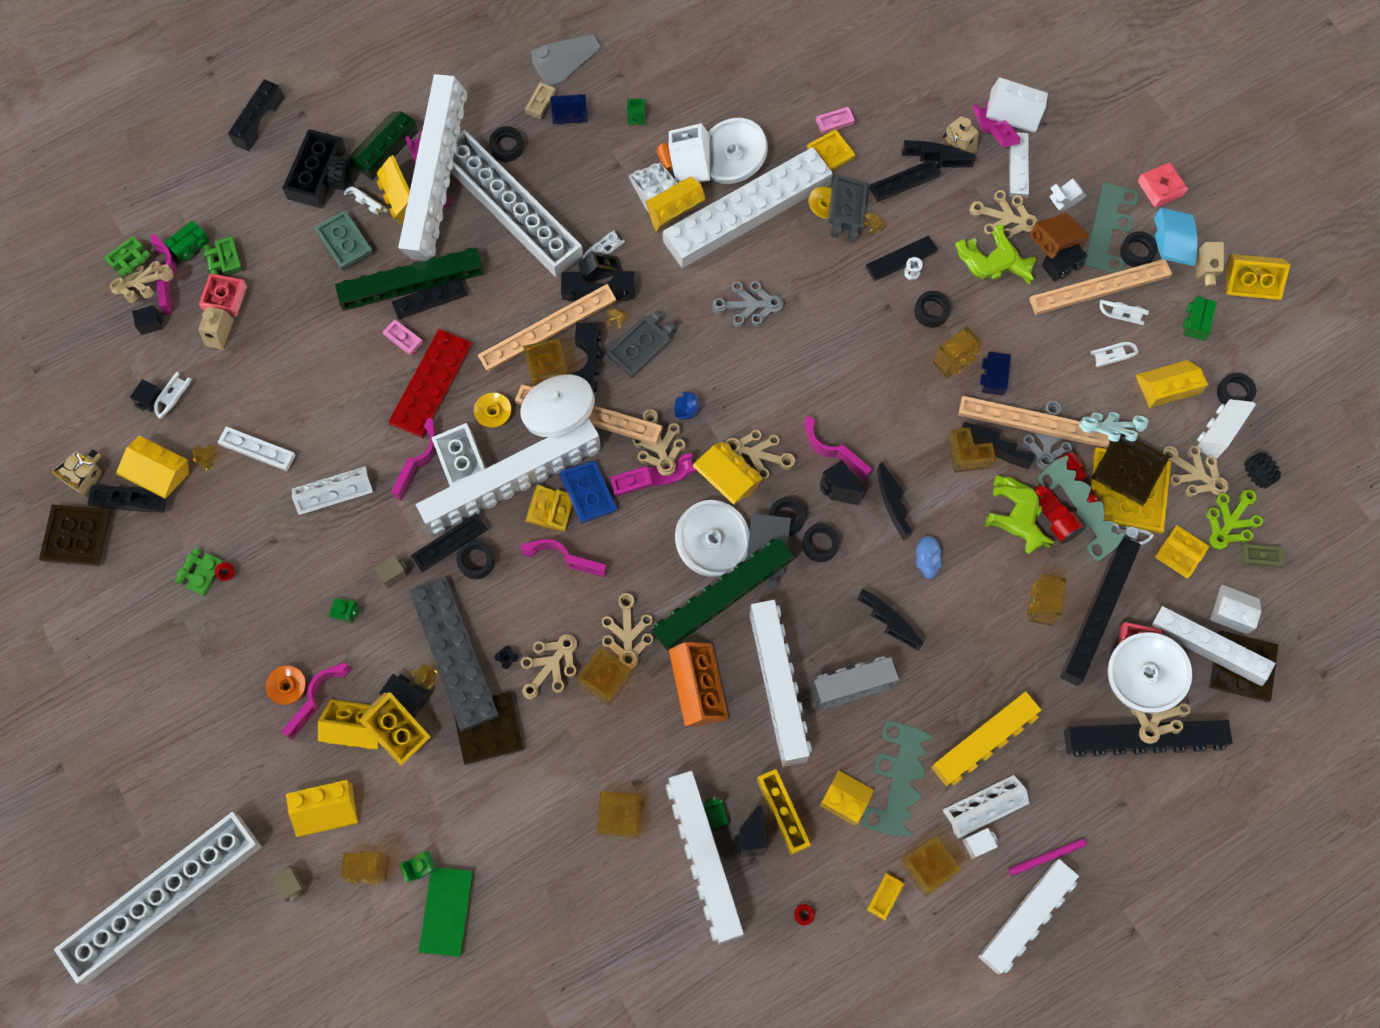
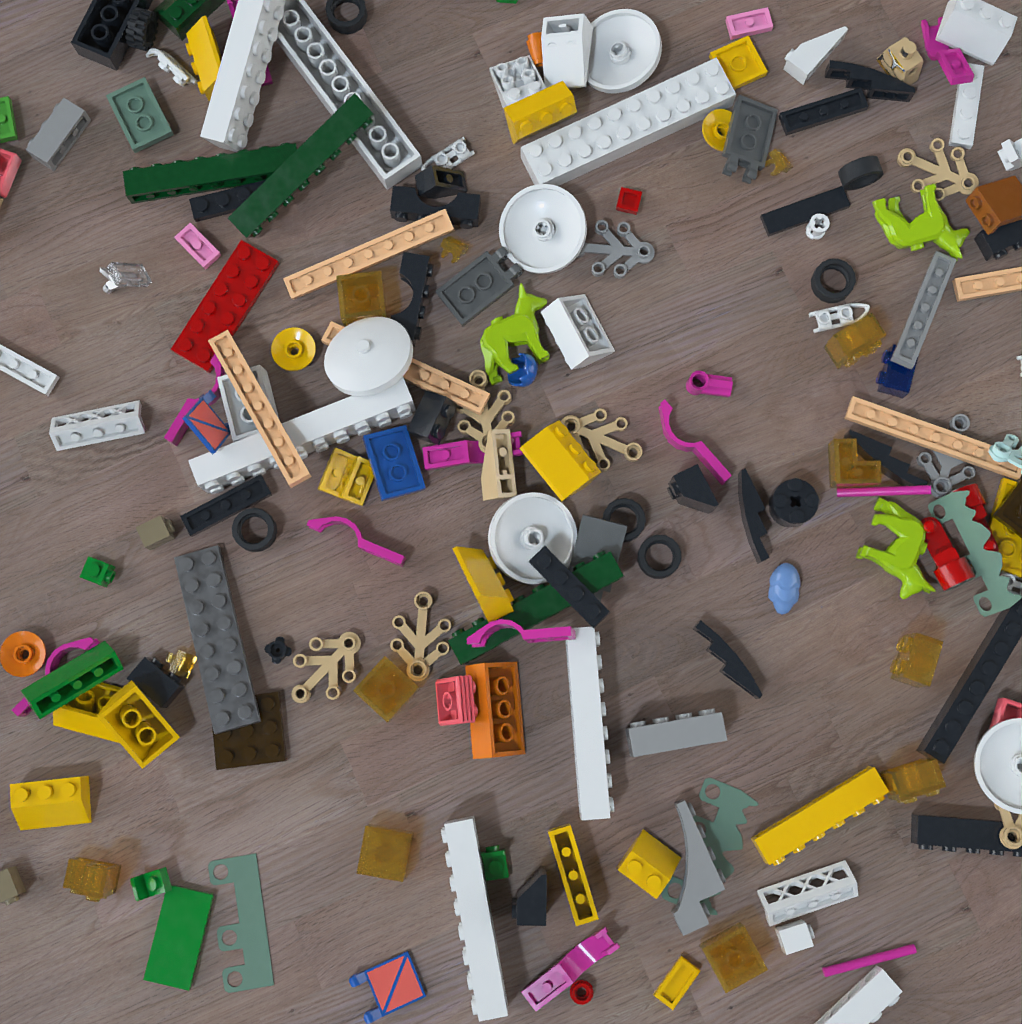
camera: 10 degrees right, 10 degrees up
none -> green brick [21,641,124,719]
none -> light grey brick [26,98,91,171]
none -> clear piece [100,262,152,294]
none -> flag [182,390,231,455]
none -> light nougat plate [208,330,312,488]
none -> sand green piece [208,853,274,993]
none -> dark green brick [228,93,374,238]
none -> coral flag [349,951,426,1024]
none -> black brick [407,390,457,446]
none -> coral brick [435,675,478,726]
none -> yellow slope [452,546,514,623]
none -> dark pink piece [467,619,576,648]
none -> lime animal [480,283,550,386]
none -> tan slope [481,429,517,501]
none -> white dish [499,184,587,274]
none -> dark pink piece [521,927,620,1011]
none -> black plate [528,546,611,629]
none -> white slope [541,294,615,370]
none -> red plate [616,187,642,215]
none -> light grey arch [671,799,726,936]
none -> dark pink piece [686,371,733,398]
none -> black brick [768,478,820,527]
none -> white slope [783,26,848,85]
none -> white piece [809,303,870,333]
none -> dark pink bar [837,485,931,497]
none -> black tyre [838,156,884,191]
none -> clear yellow brick [879,758,946,804]
none -> light grey plate [890,251,957,369]

